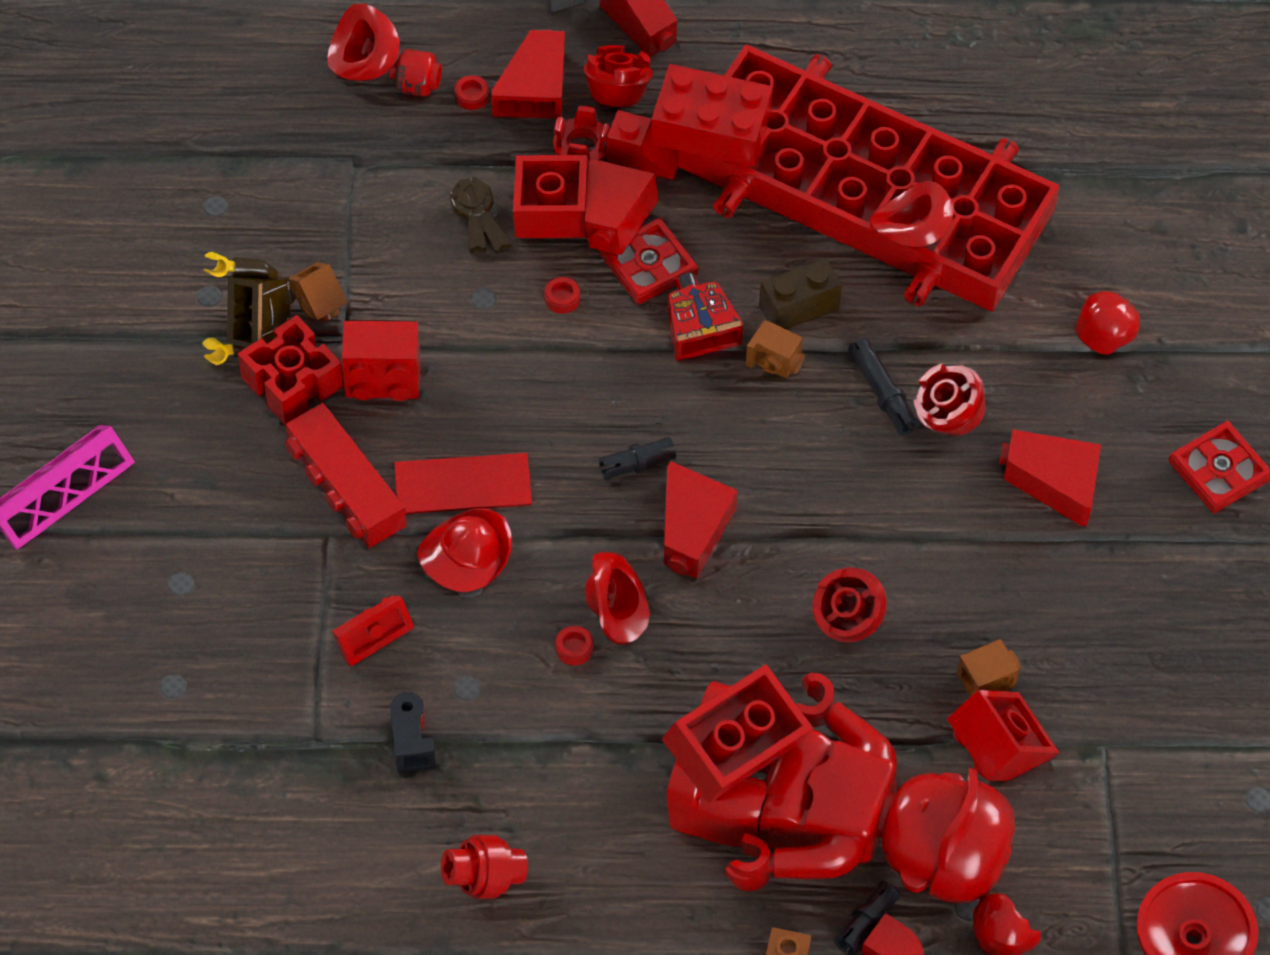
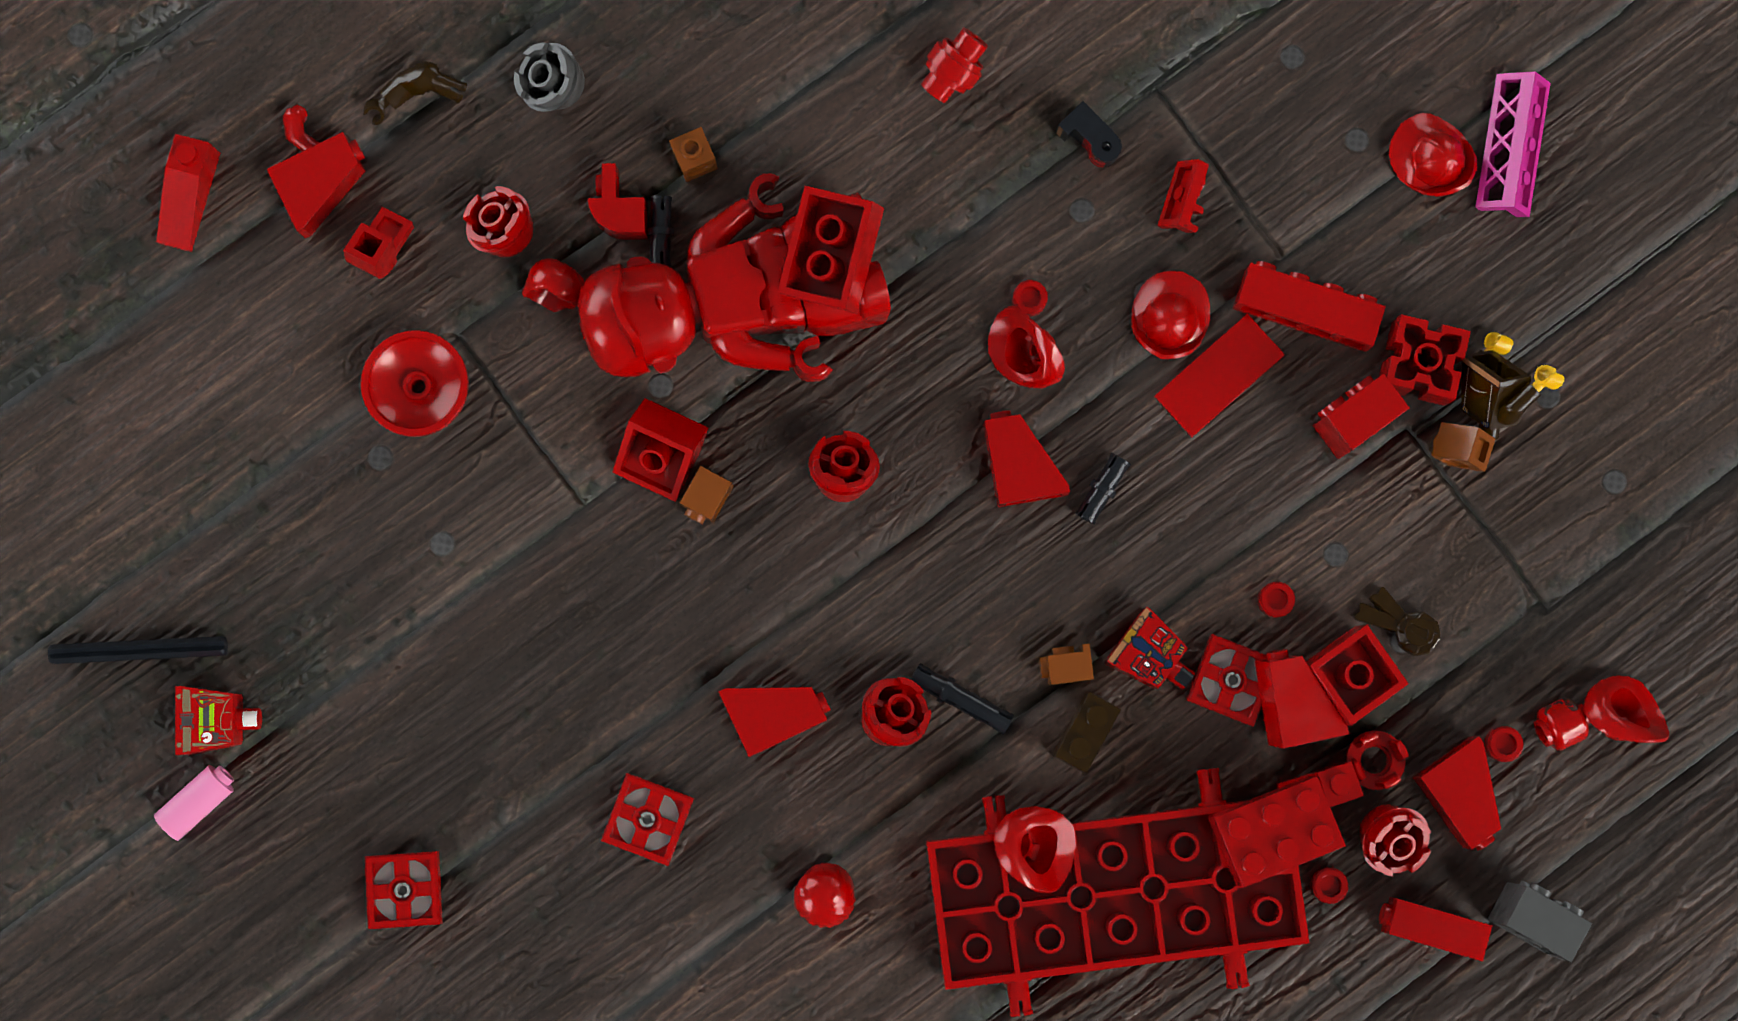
camera: 145 degrees right, 25 degrees up
none -> red hat [1389,113,1477,197]

